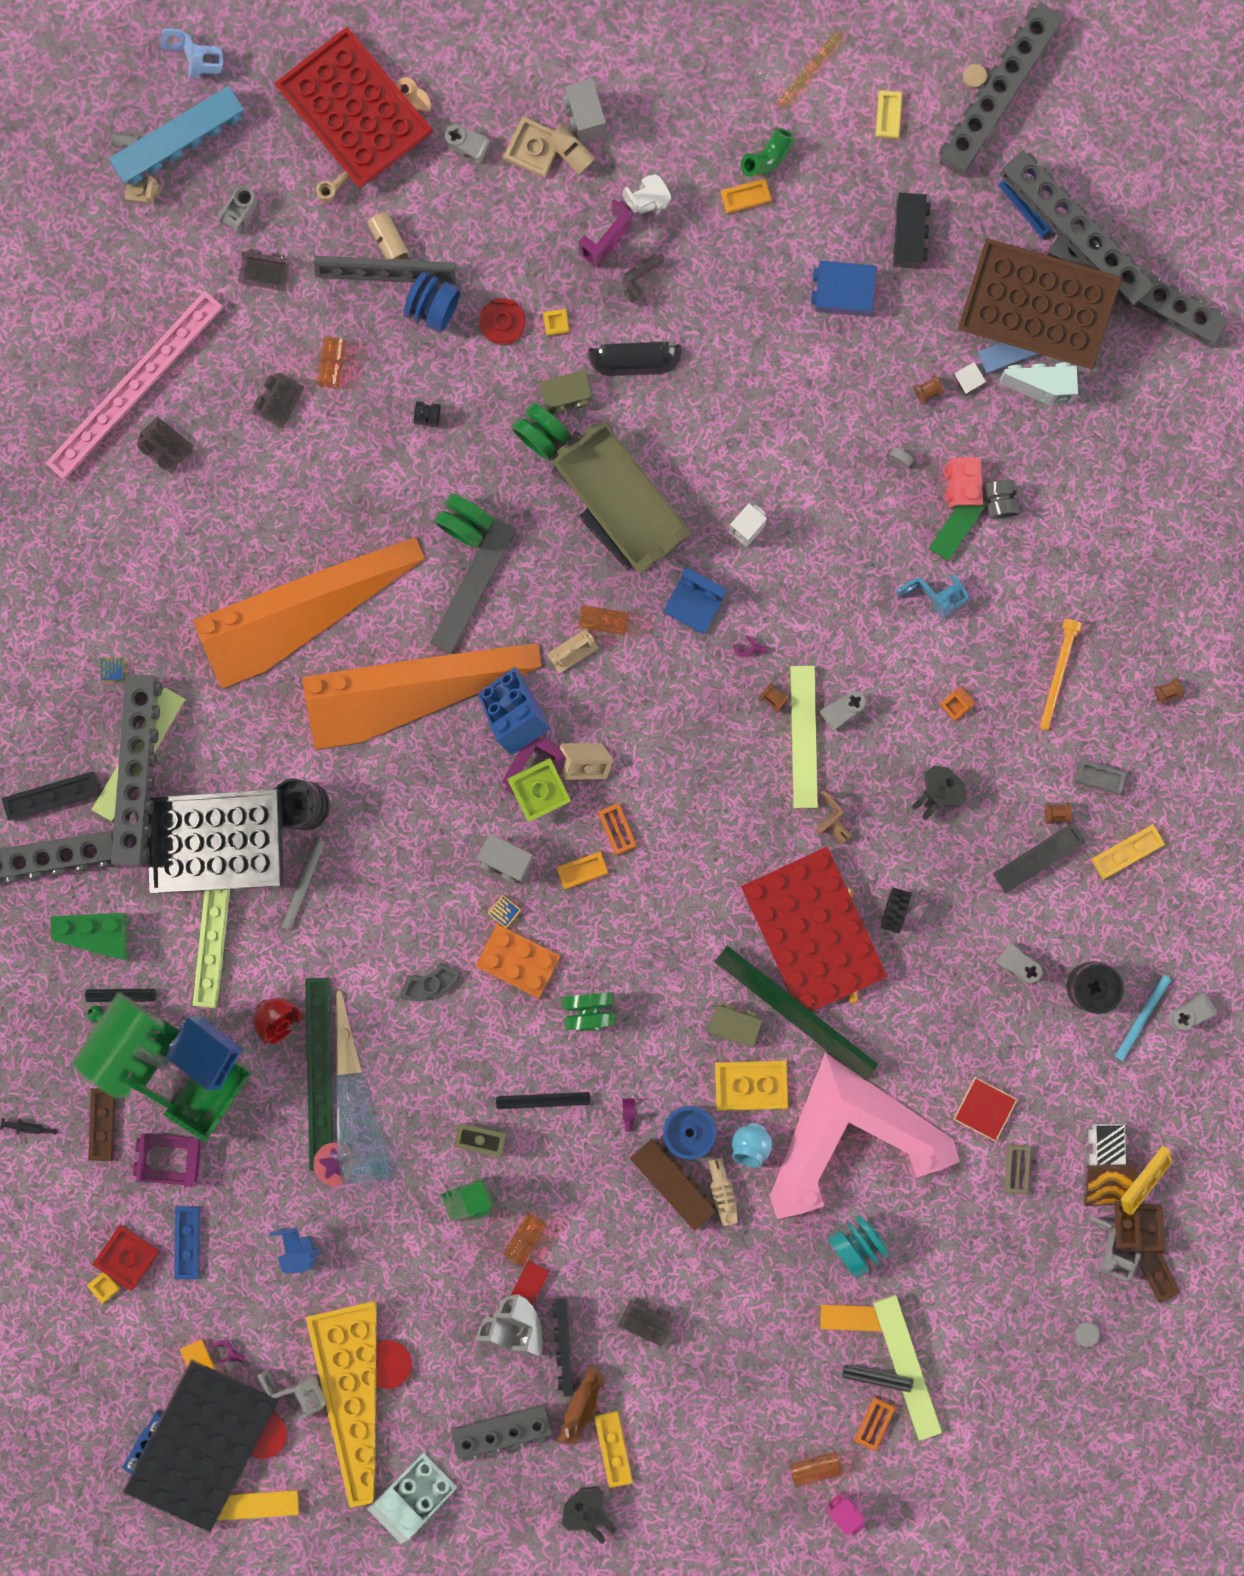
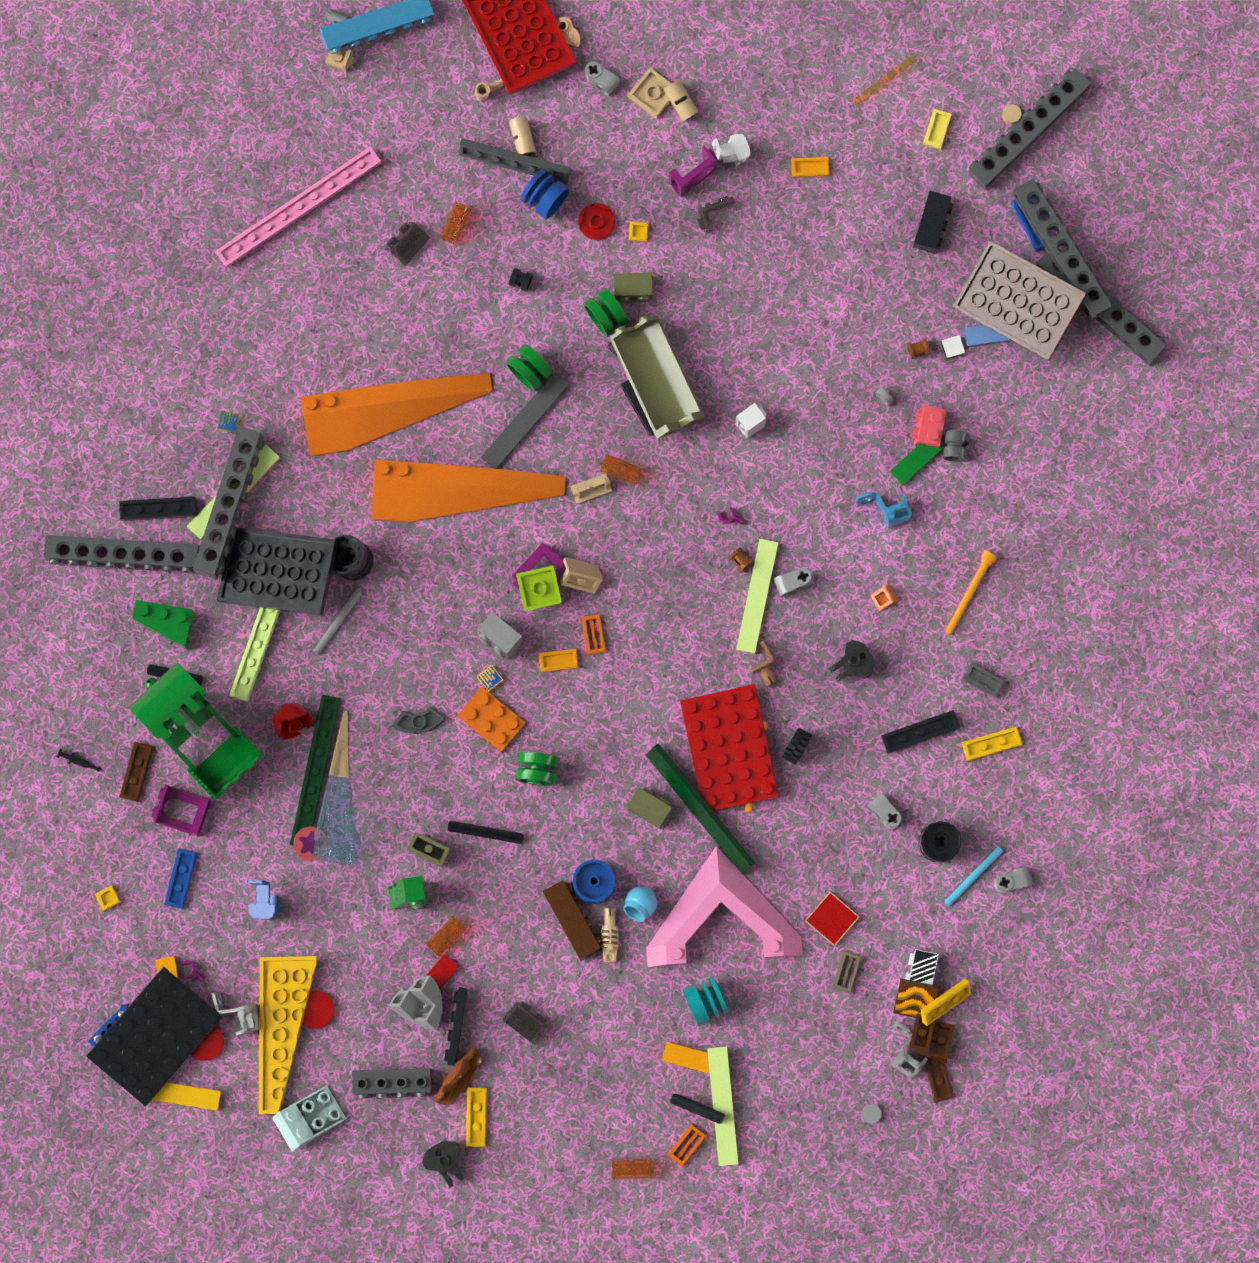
camera: 15 degrees right, 5 degrees down
red tile [92,1224,160,1292] -> none
clear smoke bracket [137,417,194,474] -> none
blue brick [165,1016,243,1091] -> none
light grey piece [217,186,258,234] -> none
clear smoke bracket [238,249,290,291] -> none
blue slope [478,667,550,755] -> none
light grey brick [562,79,606,144] -> none
black brick [588,342,681,376] -> none
magenta piece [622,1098,635,1132] -> none
blue bracket [663,567,727,634] -> none
yellow tile [715,1060,788,1111] -> none
green cylinder [740,127,796,177] -> none
blue brick [811,260,876,317] -> none
dark pink brick [826,1492,864,1535] -> none
light aqua slope [999,363,1078,405] -> none
dark orange bush [1045,802,1071,824] -> none
dark orange bush [1153,678,1184,706] -> none

